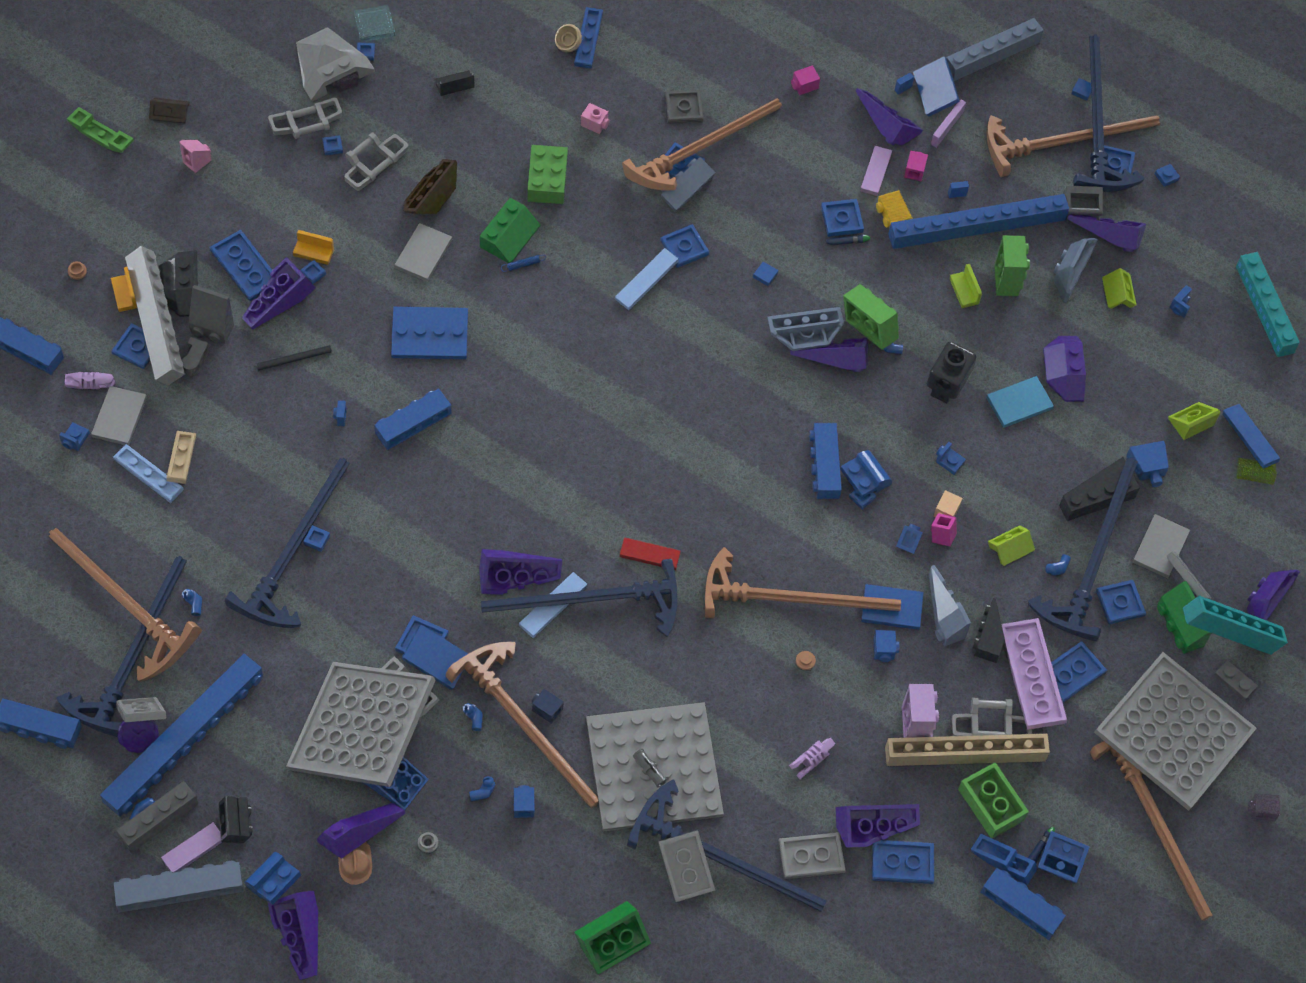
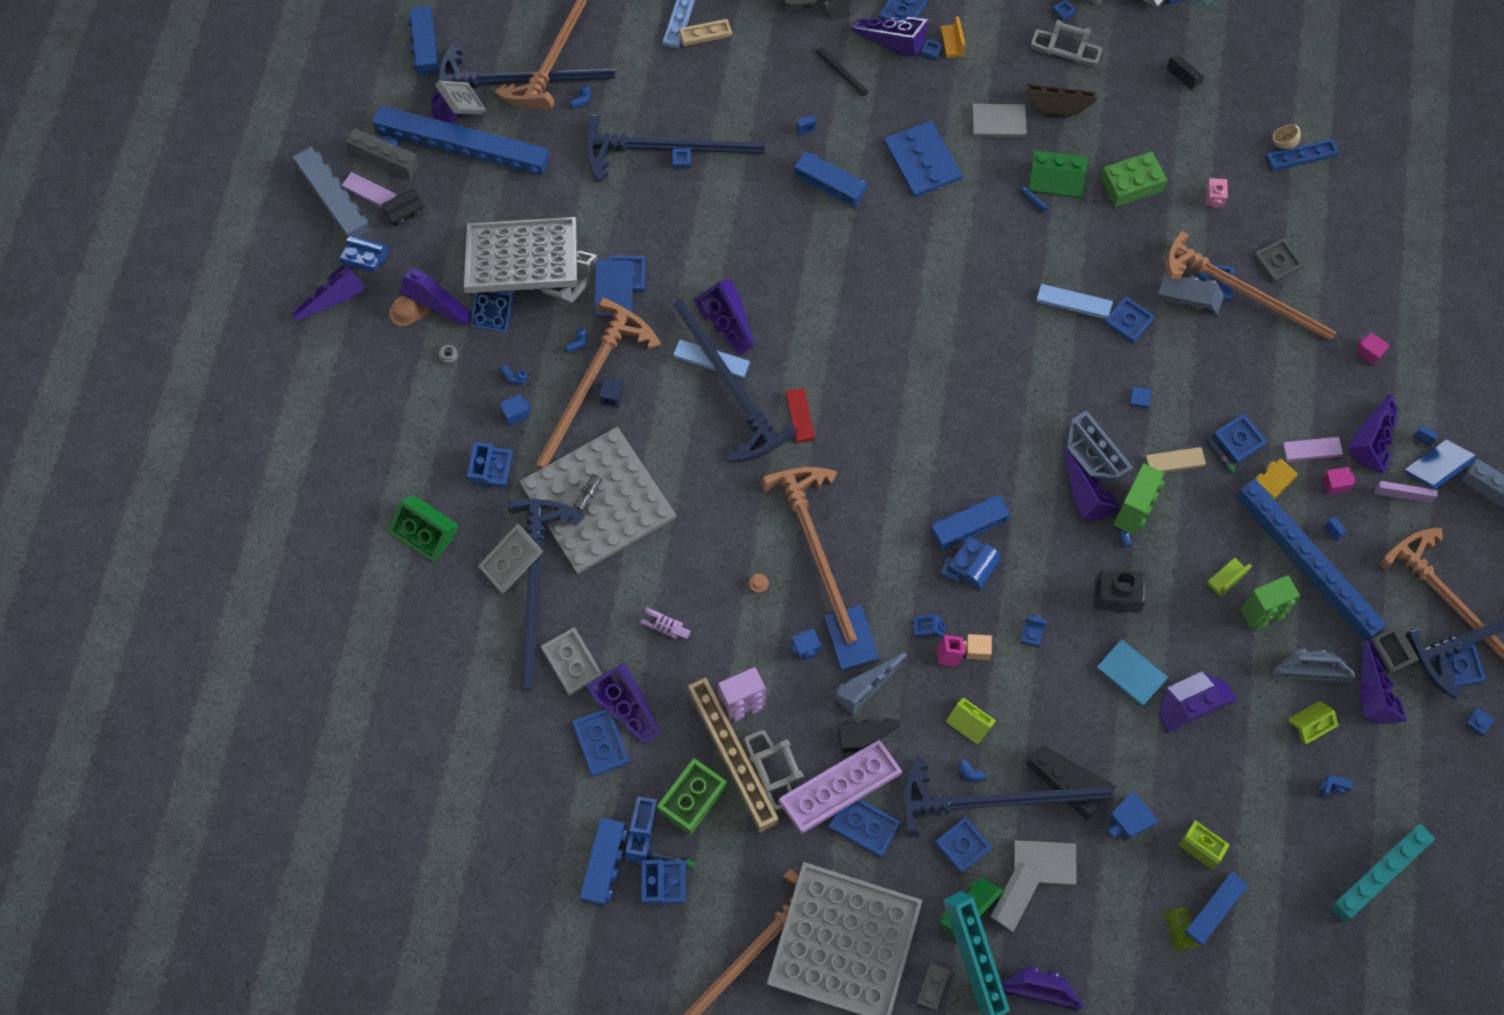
camera: 70 degrees right, 5 degrees up
none -> blue brick [467,442,513,488]
none -> tan tile [1145,447,1206,473]

